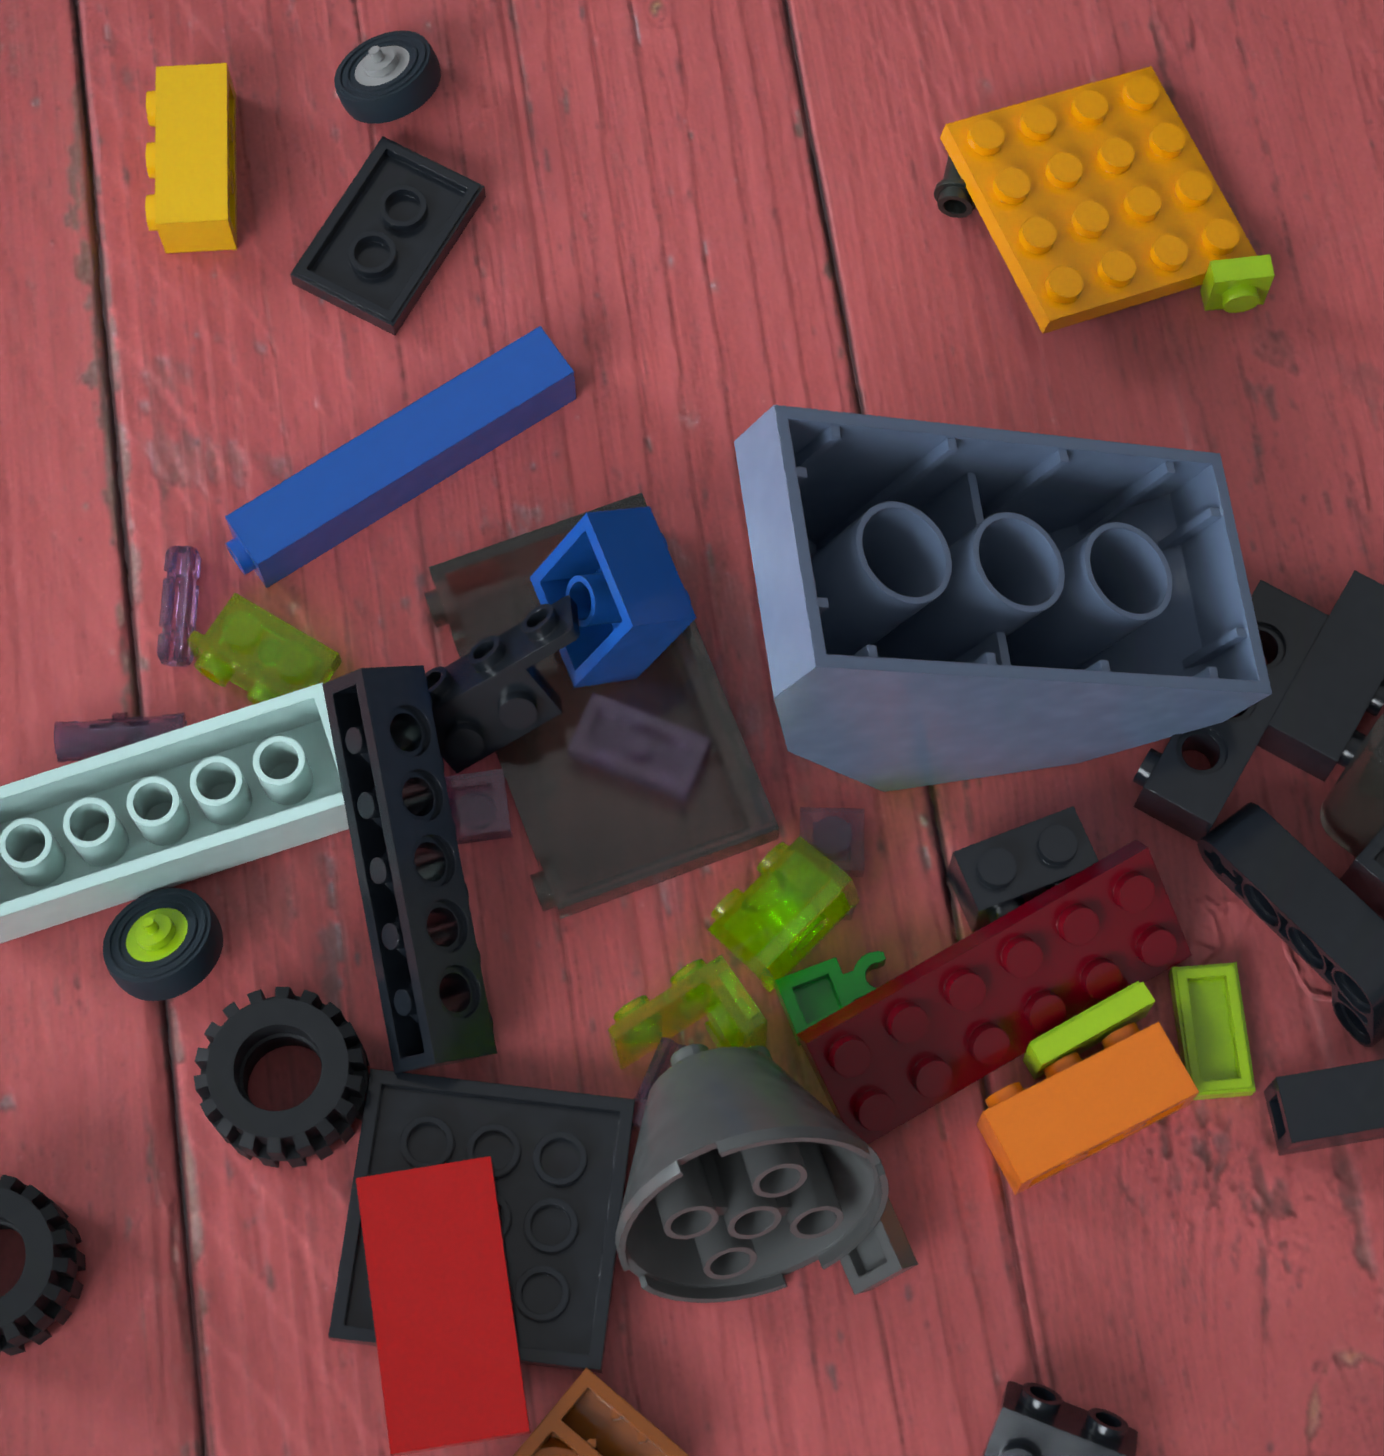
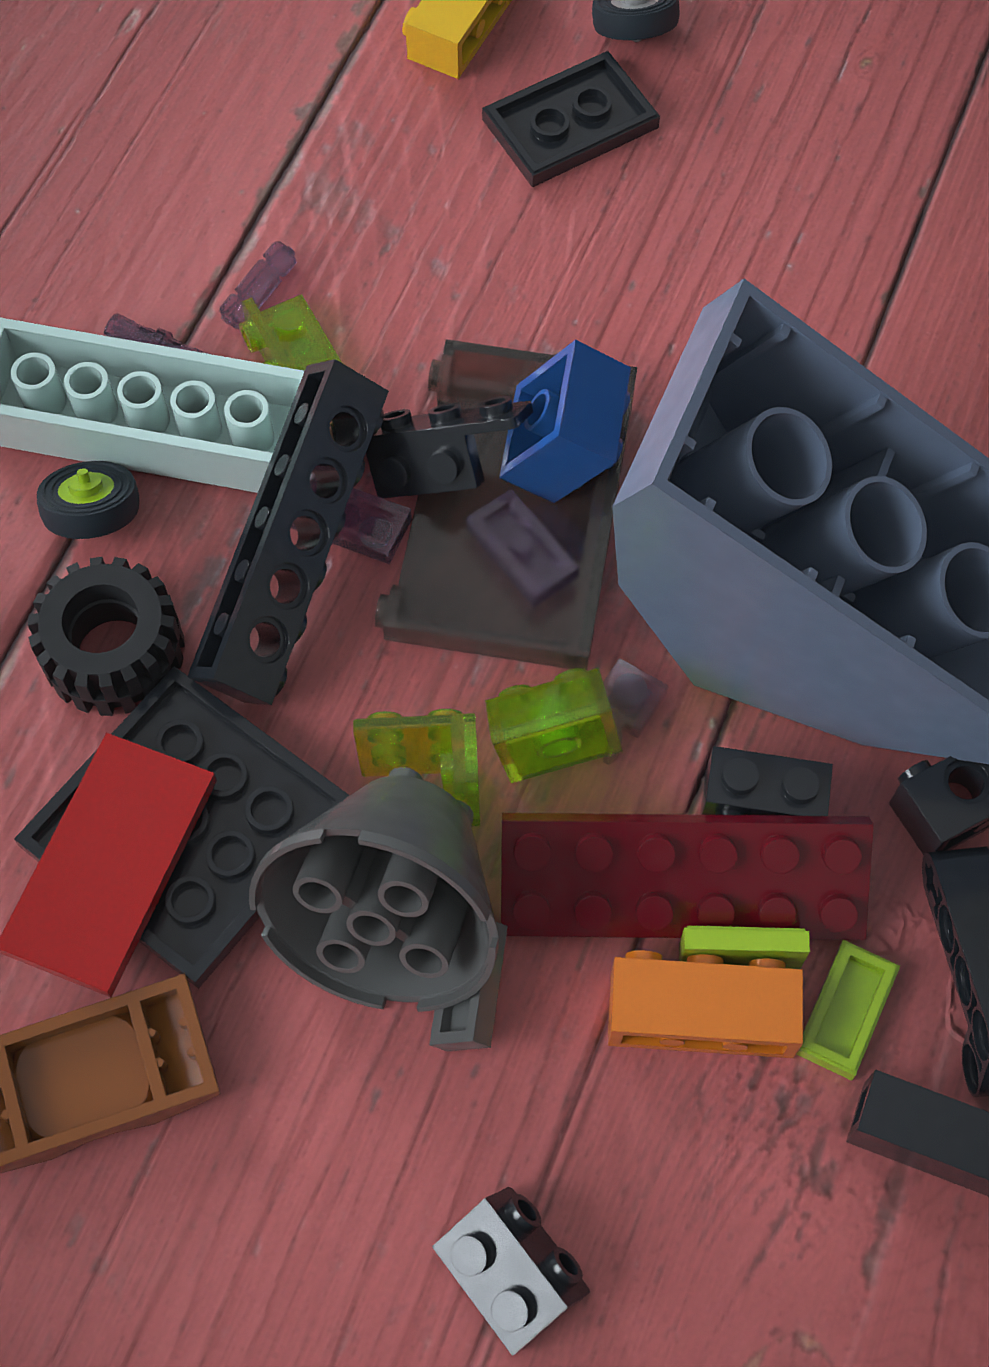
camera: 30 degrees right, 5 degrees down
blue brick [225,326,577,588] -> none
green plate [774,951,886,1046] -> none

